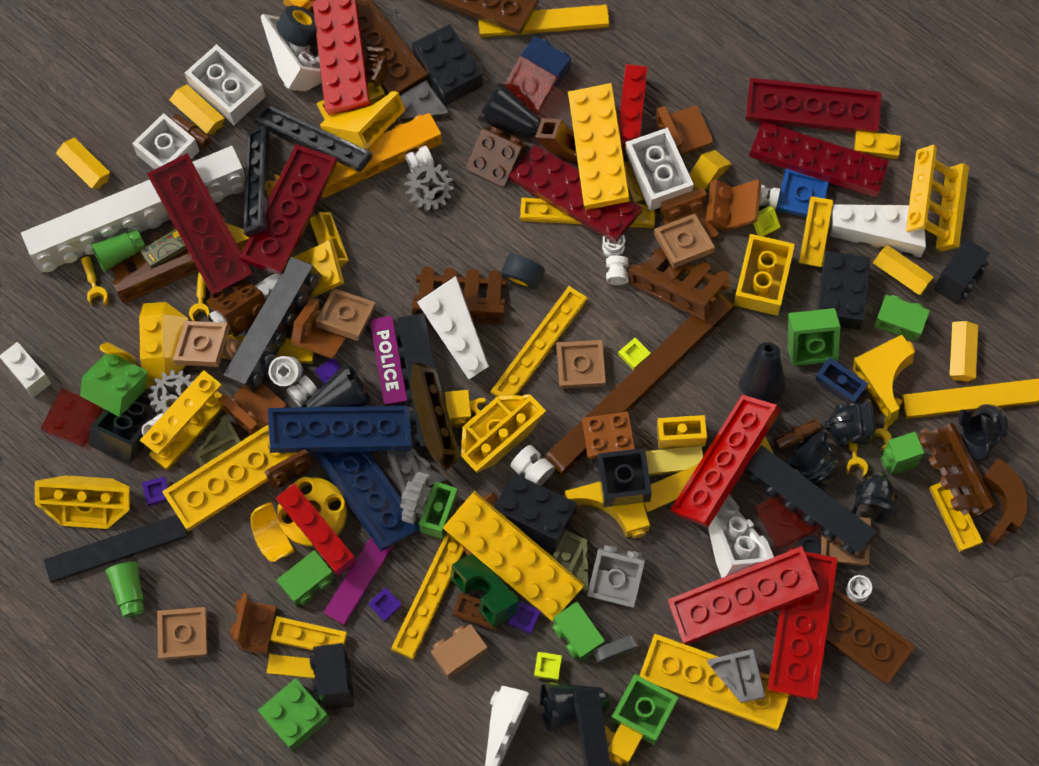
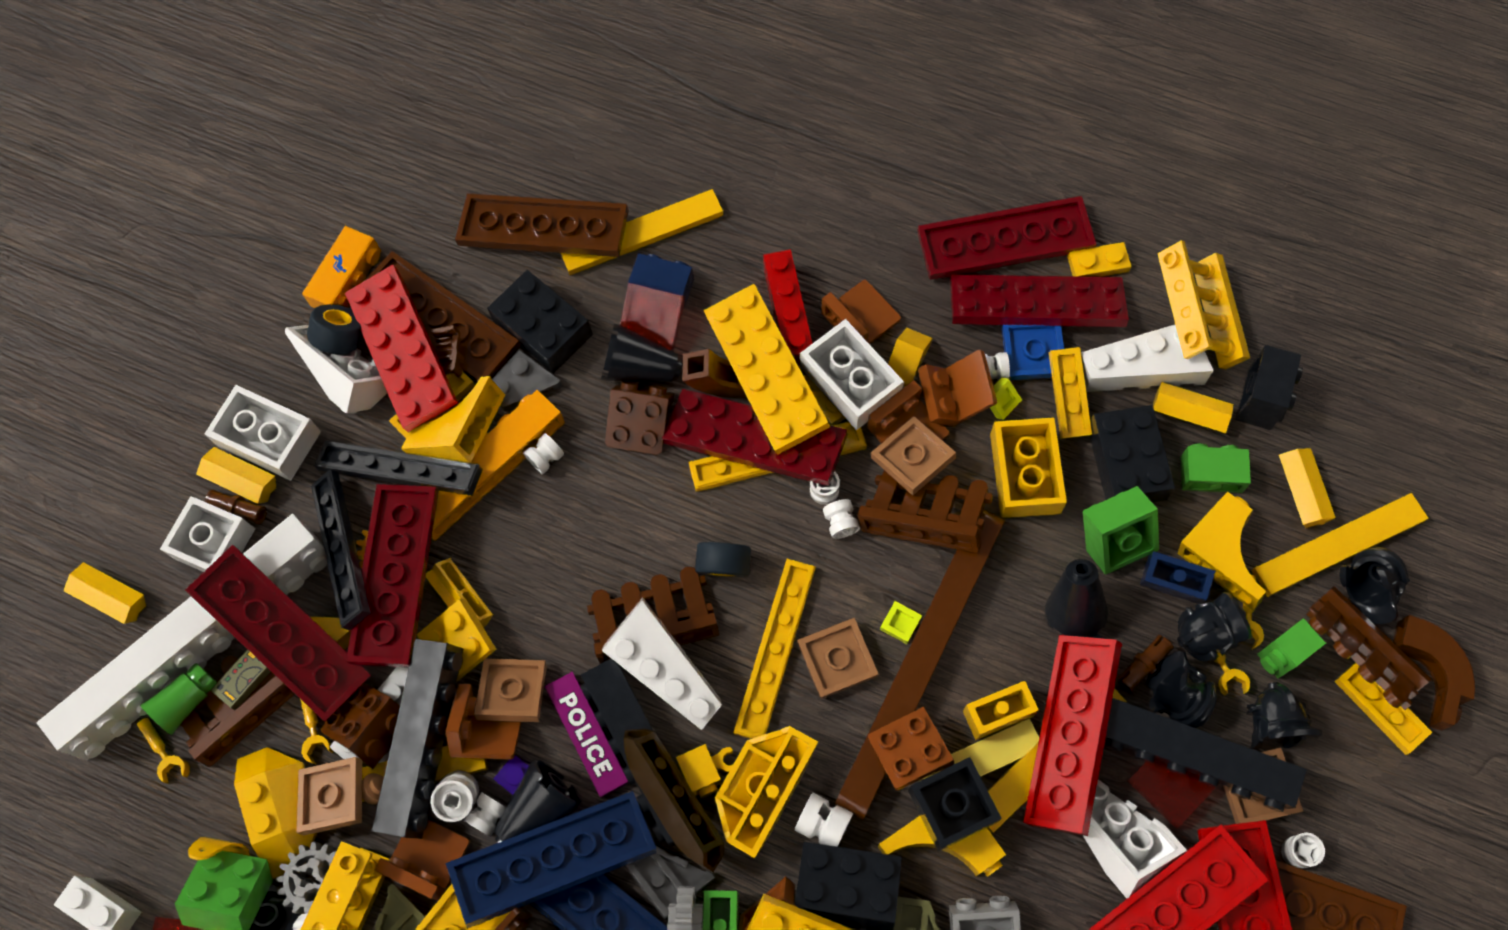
camera: 15 degrees left, 0 degrees up
light grey gear [404,162,453,211] -> none
black tile [797,535,821,555] -> none

